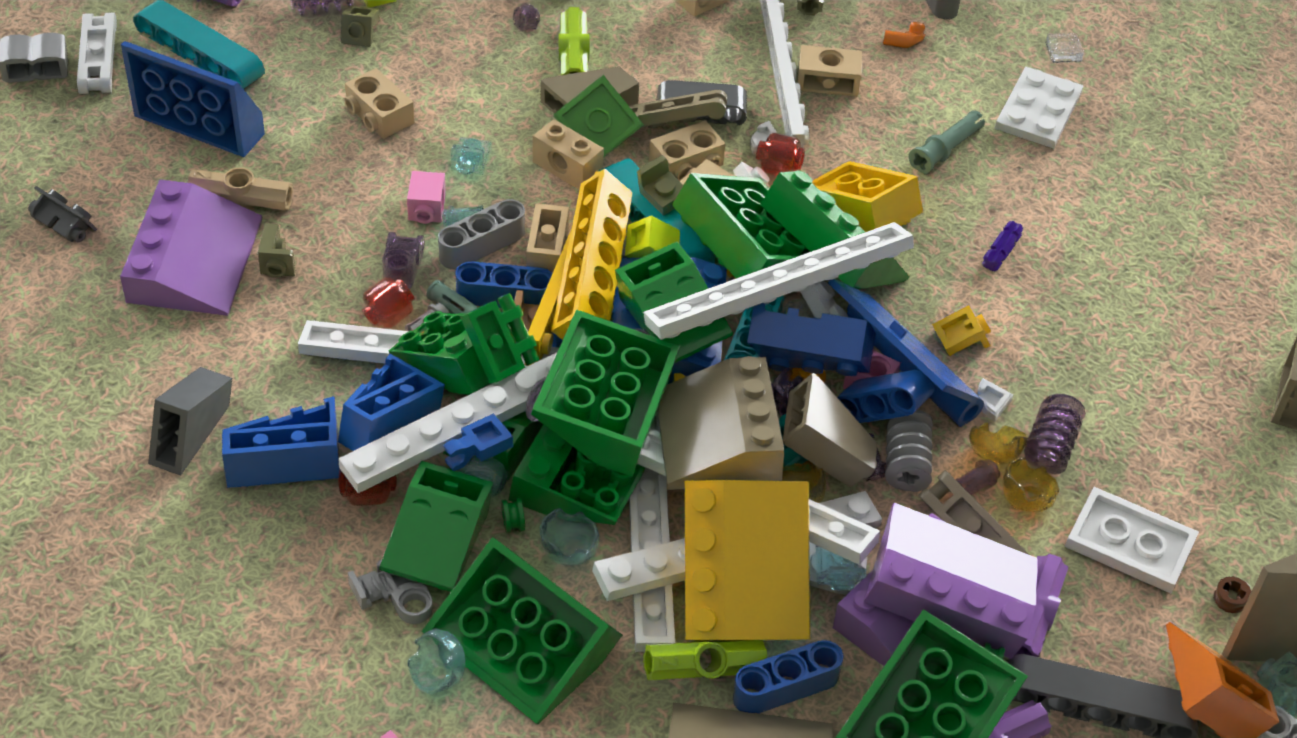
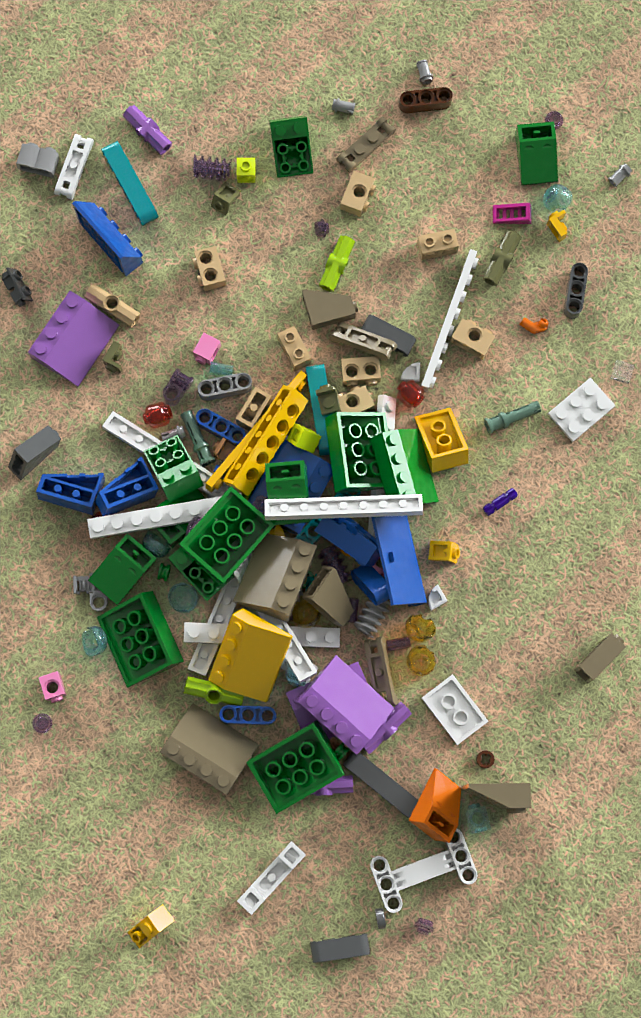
camera: 25 degrees right, 30 degrees up
blue plate [443,413,513,471] -> none
clear light blue bracket [451,137,492,175] -> none
green plate [460,293,540,384] -> none
bright green tile [553,75,644,158] -> none
piece [1024,394,1086,475] -> none

